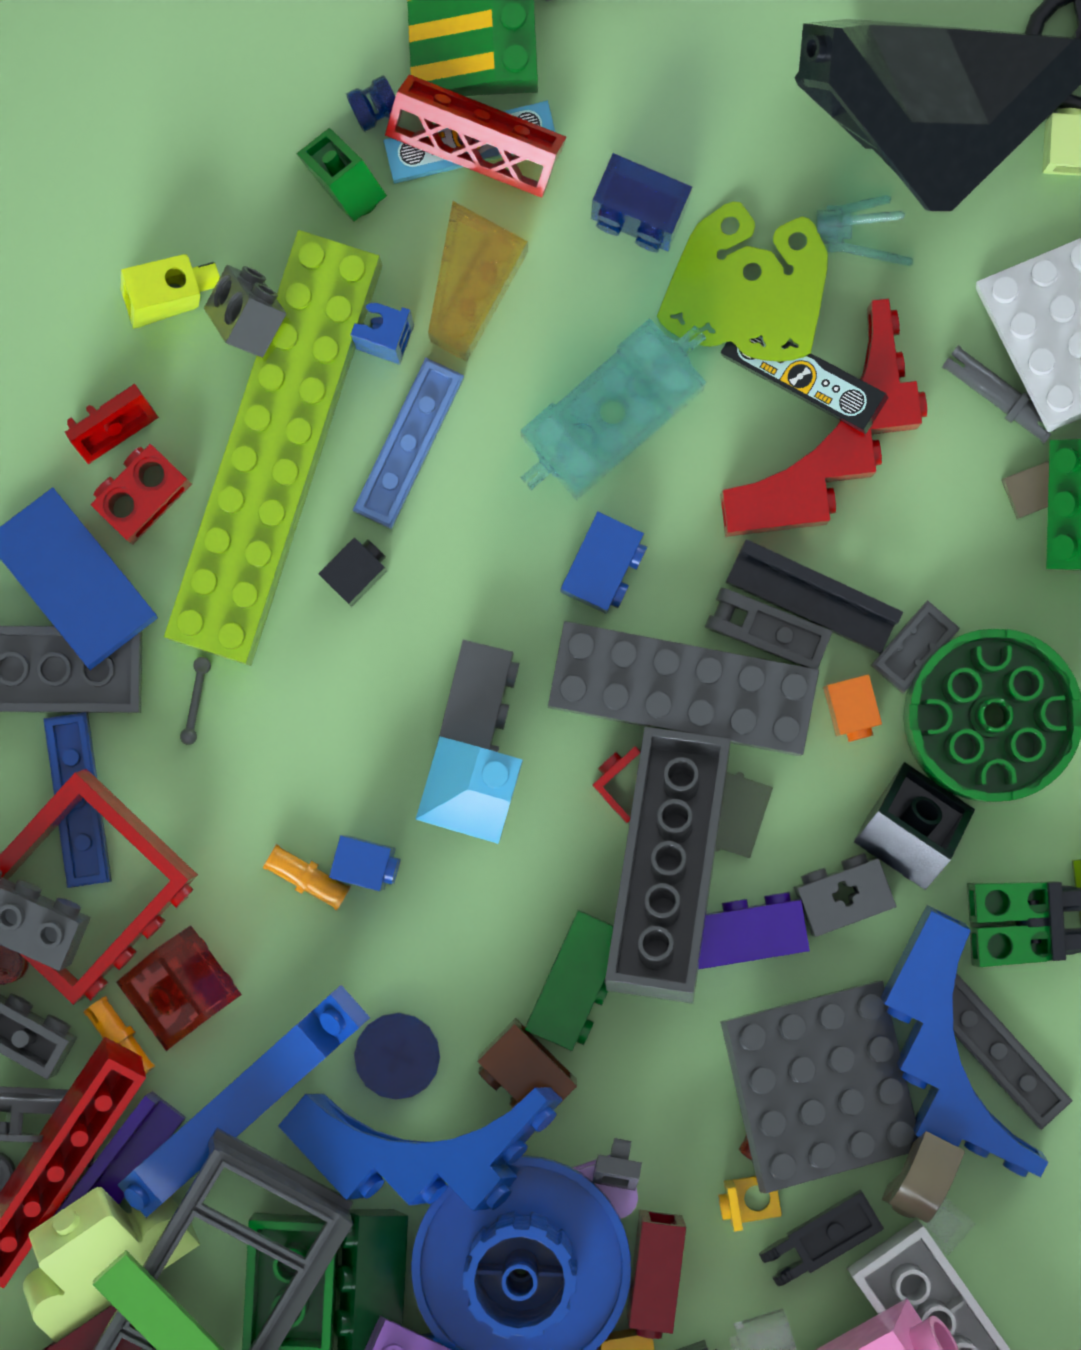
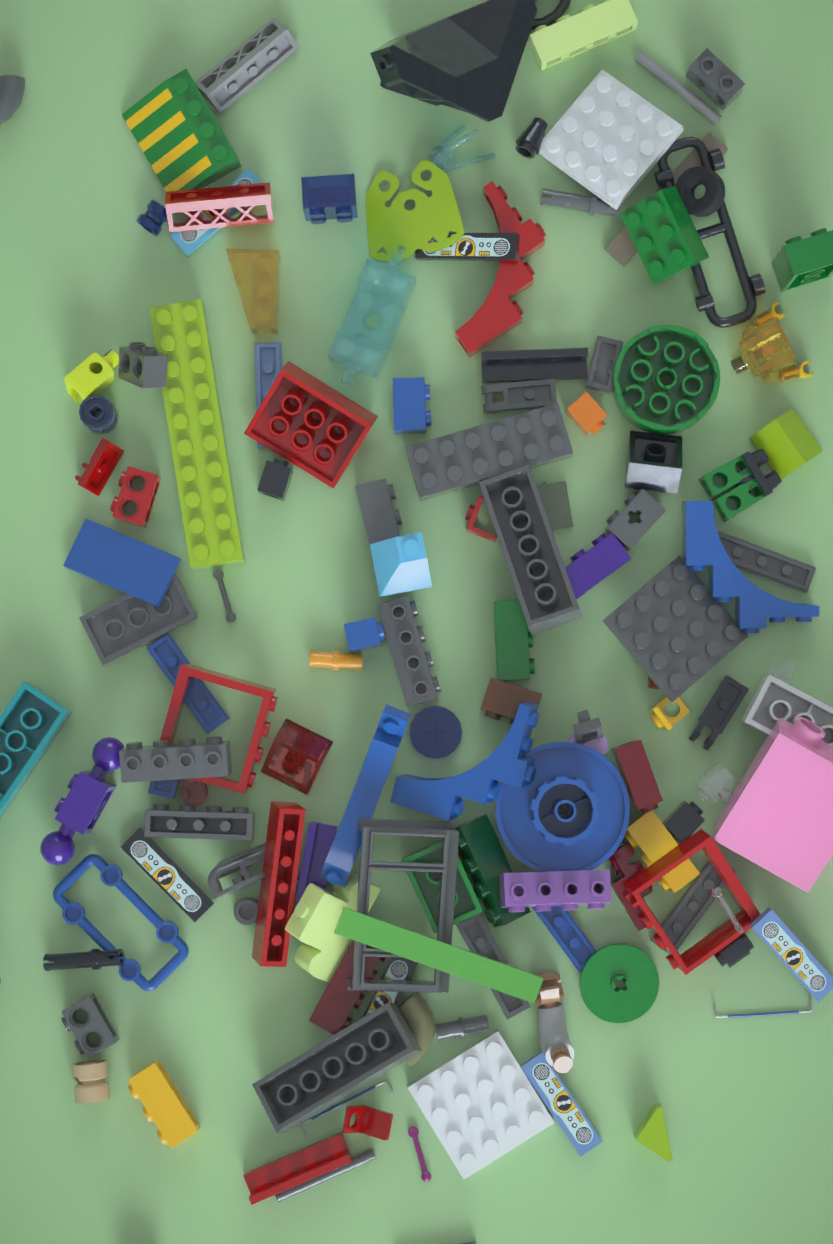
camera: 25 degrees left, 0 degrees up
light orange pin [83,996,155,1074] -> none
green slope [296,128,387,222] -> none
blue hinge [350,303,414,365] -> none
dark tan brick [882,1131,965,1223] -> none
none -> dark blue wheel [79,395,118,434]
none -> red slope [244,361,378,489]
none -> dark grey brick [377,596,441,707]
none -> black cone [515,117,548,158]

